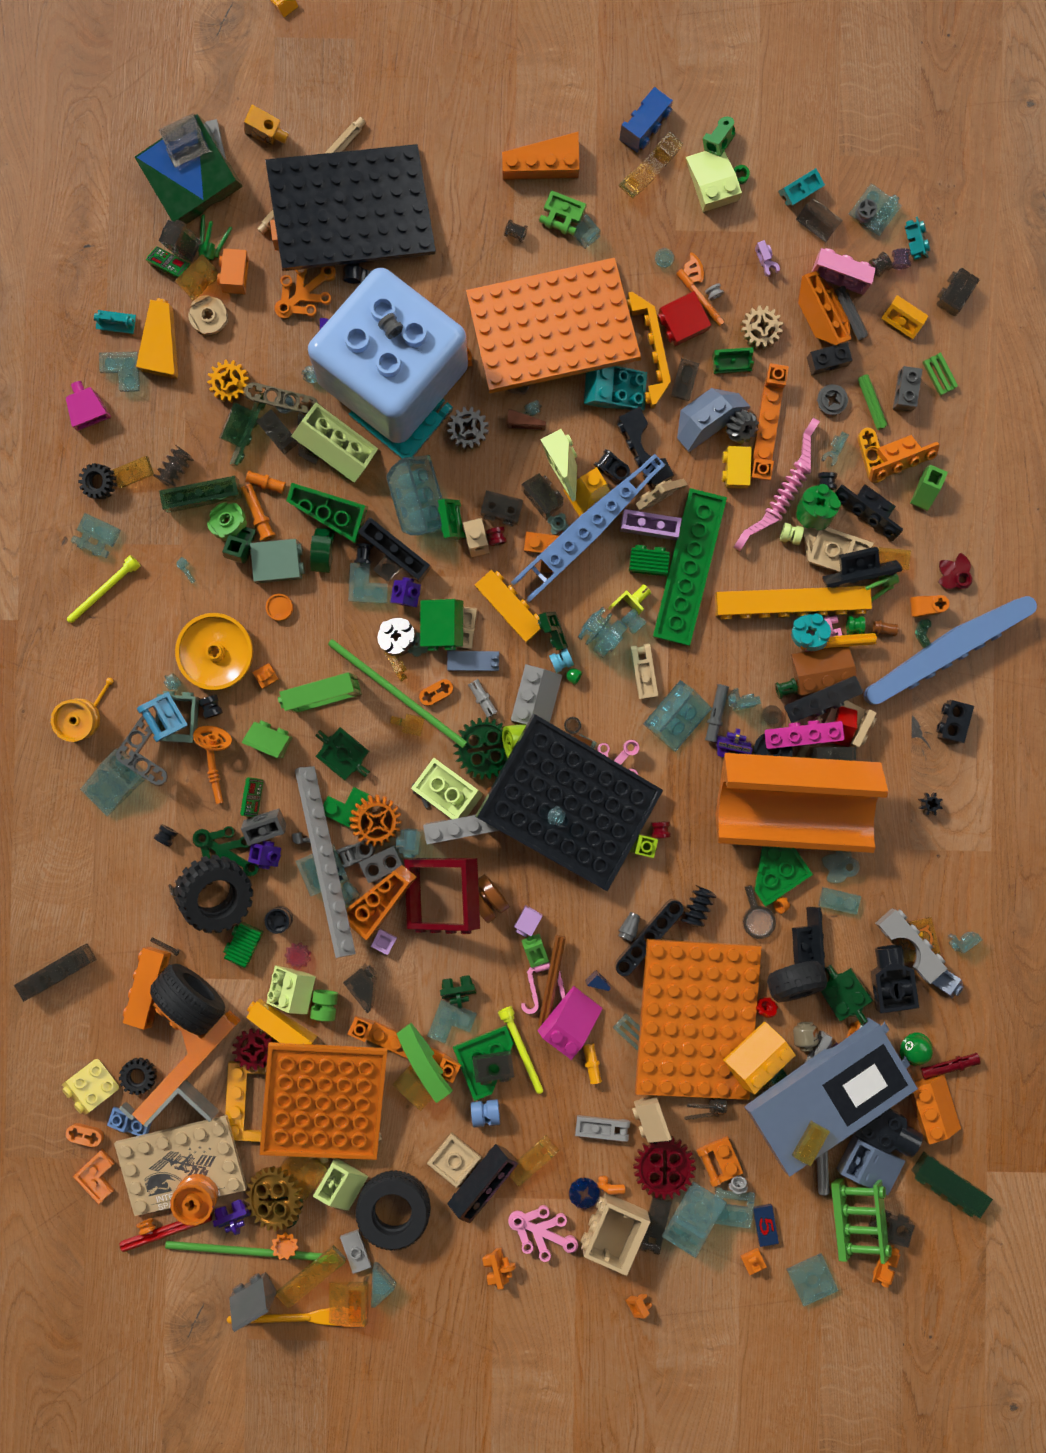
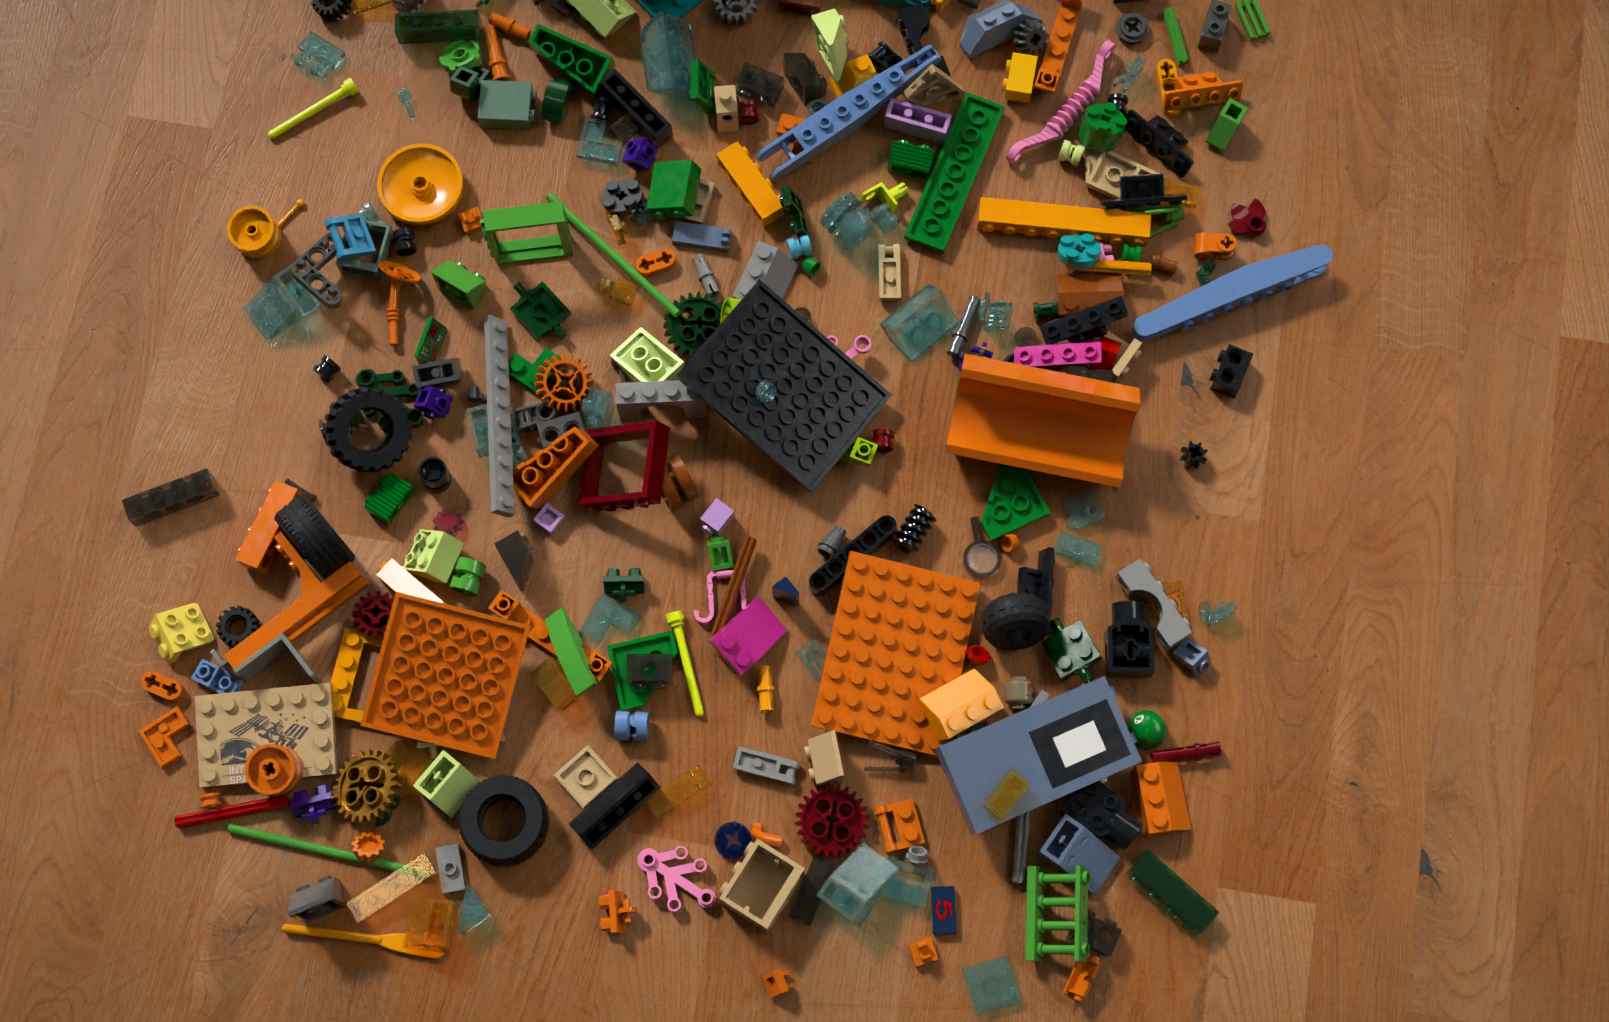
camera: 10 degrees right, 15 degrees down
orange piece [266,594,293,621] -> none

